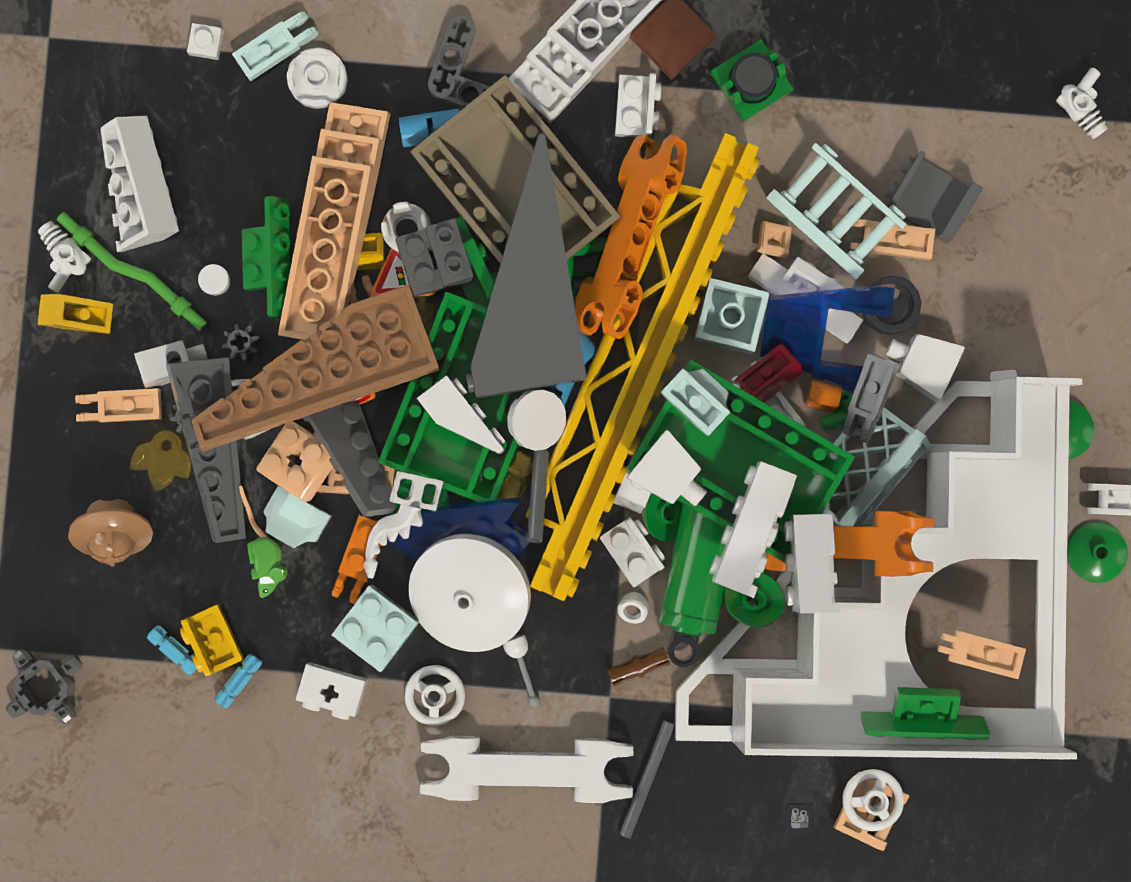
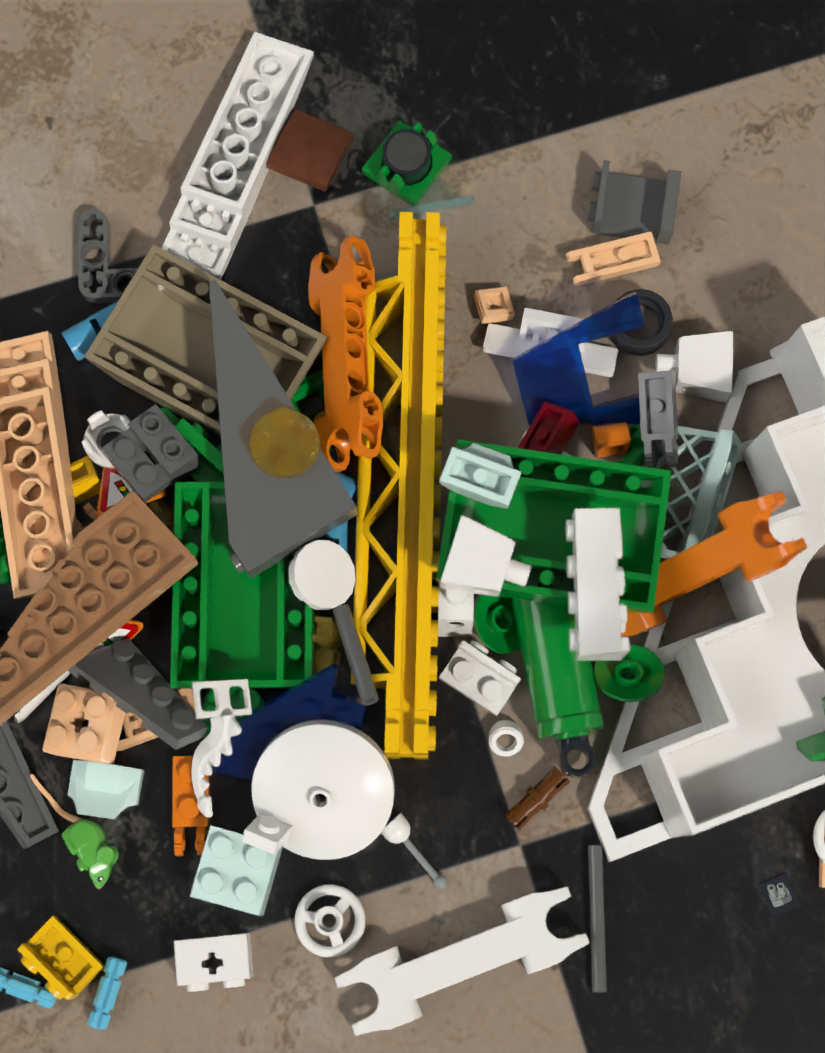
camera: 15 degrees left, 10 degrees down
white slope [417,375,505,454] -> none
white bracket [615,73,661,138] -> none
light aqua brick [693,278,769,355] -> none
light aqua fence [766,143,907,280] -> none
white wedge [784,514,840,613] -> none
white piece [1056,68,1108,139] -> none
none -> white plate [242,813,292,855]
none -> clear yellow dish [249,407,320,478]
none -> clear light blue piece [387,196,475,221]

